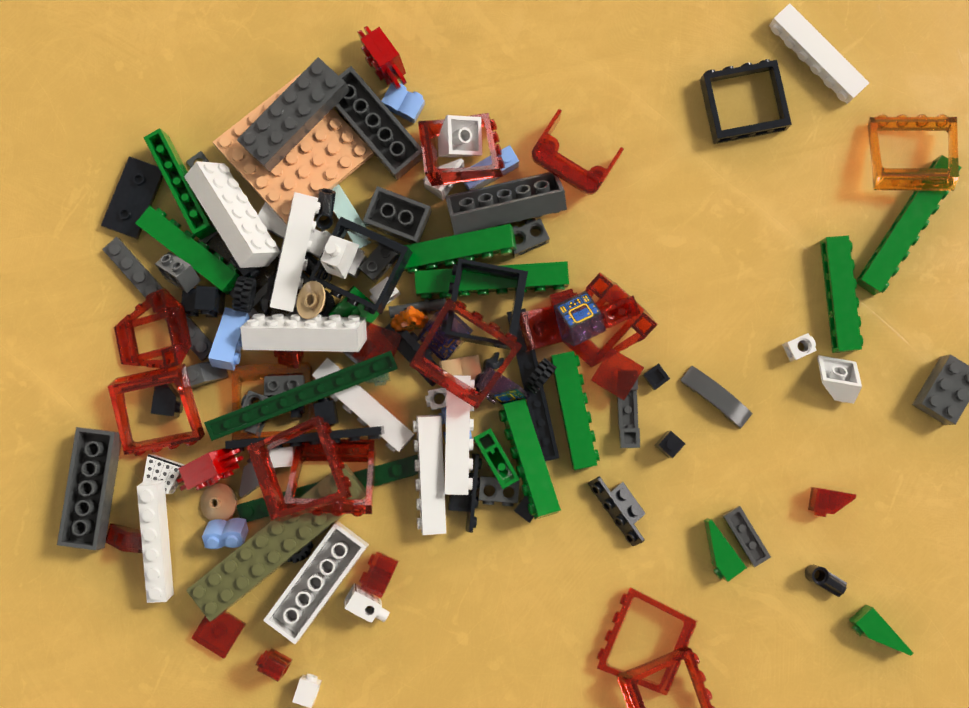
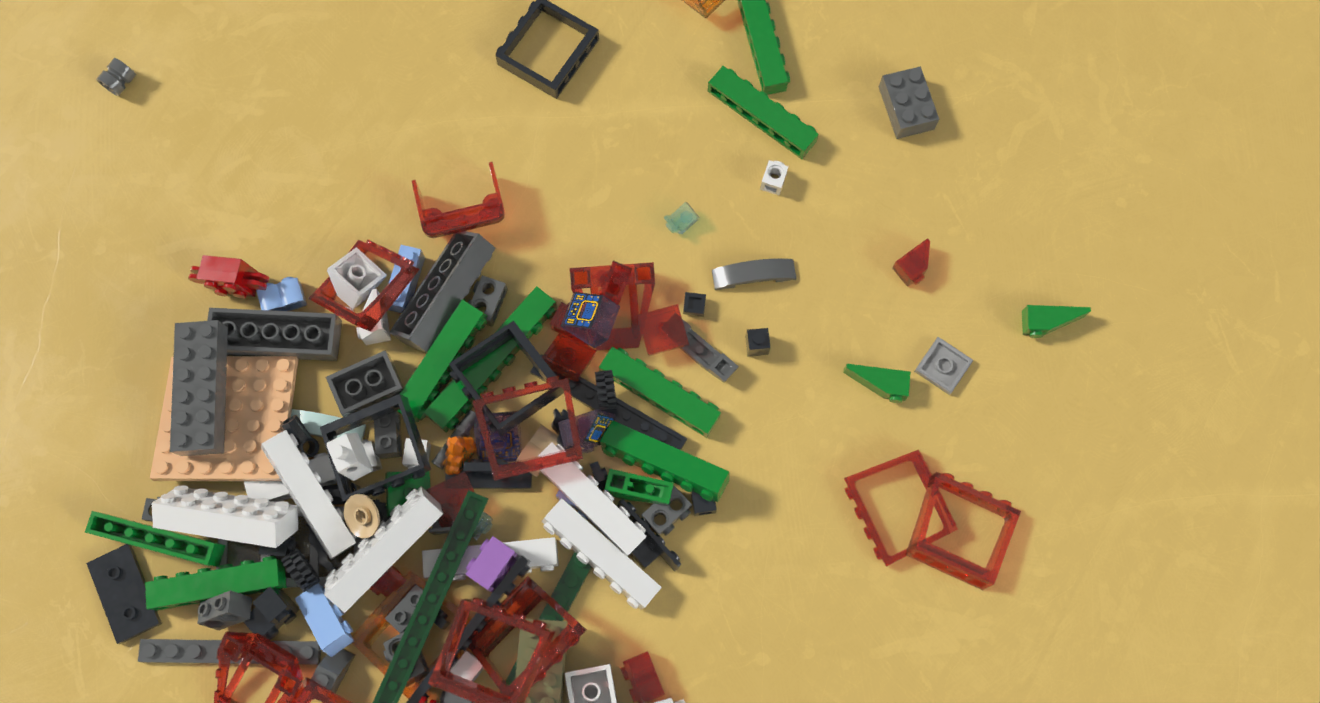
camera: 50 degrees left, 10 degrees down
black brick [313,398,339,427] -> none
white brick [425,387,447,411] -> none
black bracket [588,476,646,546] -> none
dark grey plate [722,506,771,567] -> none
black piece [805,564,847,597] -> none
white slope [817,355,862,404] -> none
none -> medium lavender brick [465,536,520,593]
none -> black plate [590,461,608,491]
none -> clear light blue bracket [664,202,700,234]
none -> light grey tile [914,337,973,395]

